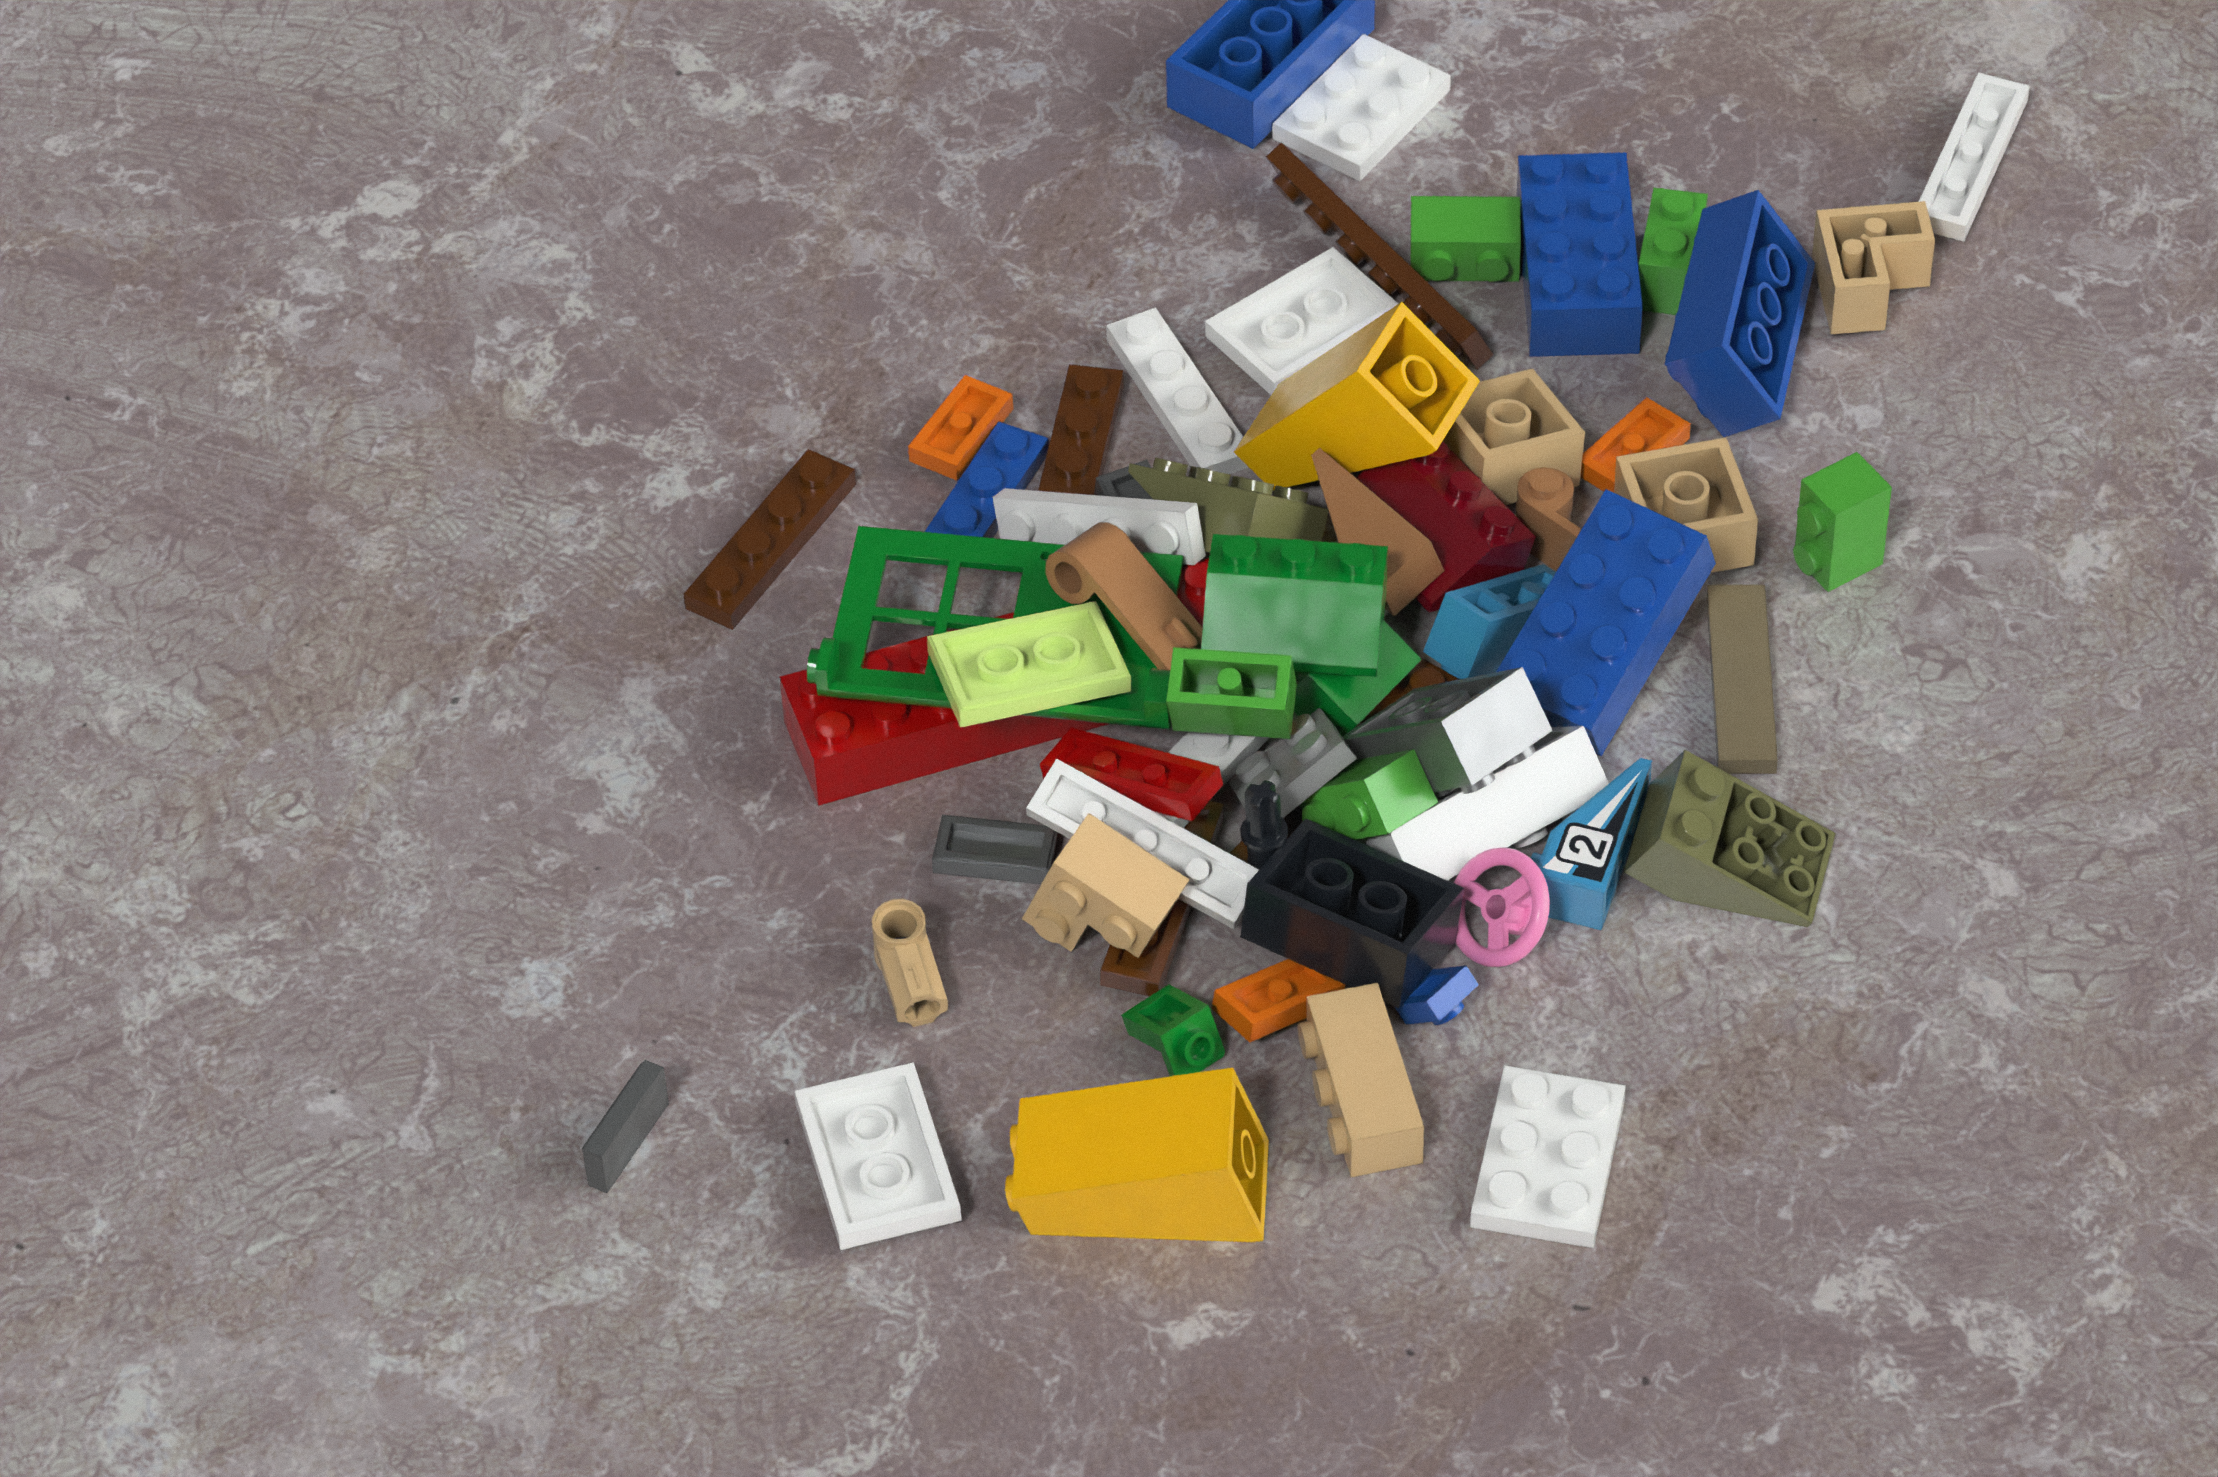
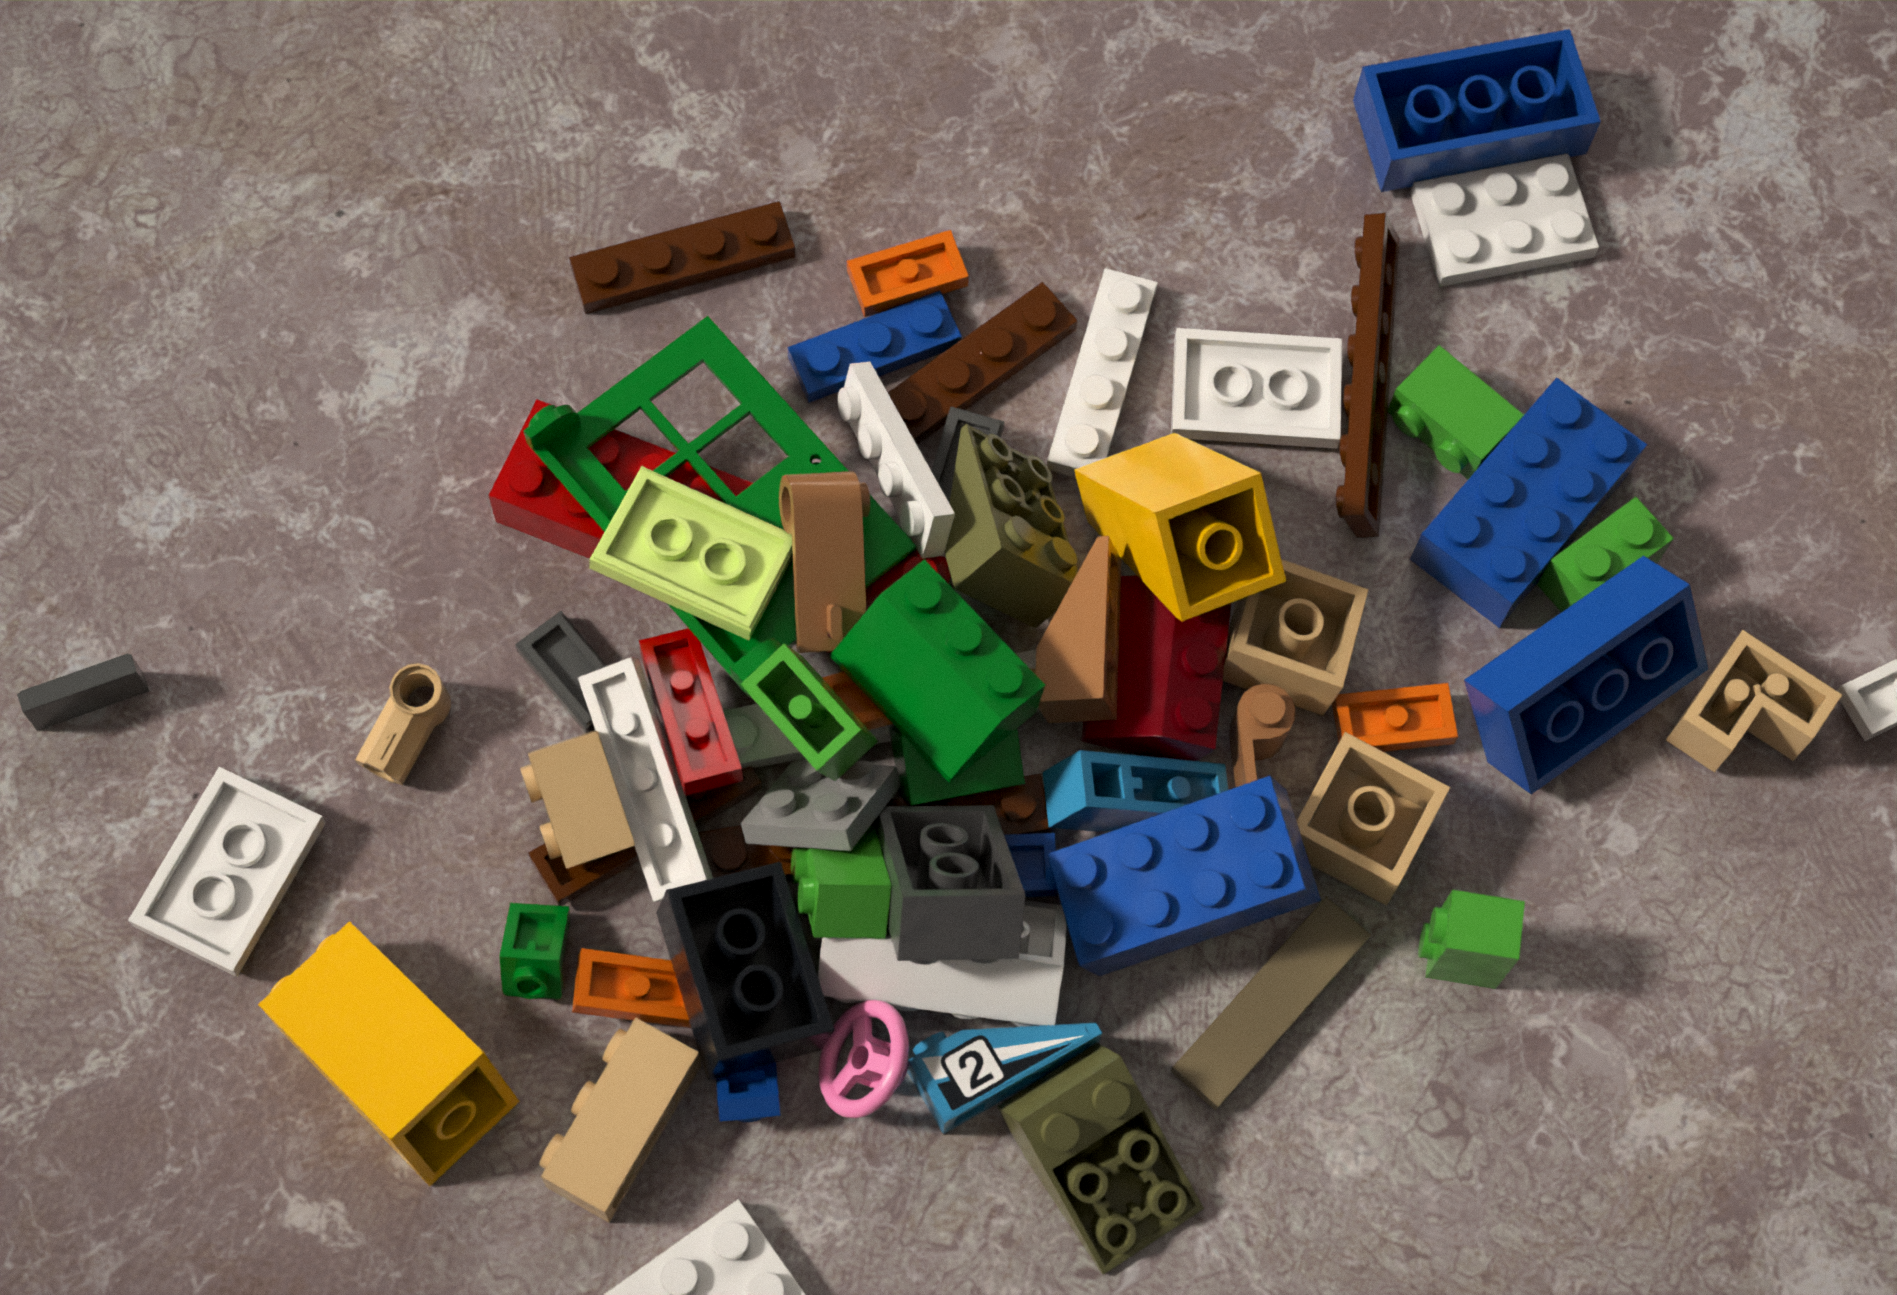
camera: 35 degrees right, 20 degrees up
black axle [1240,780,1288,870] -> none

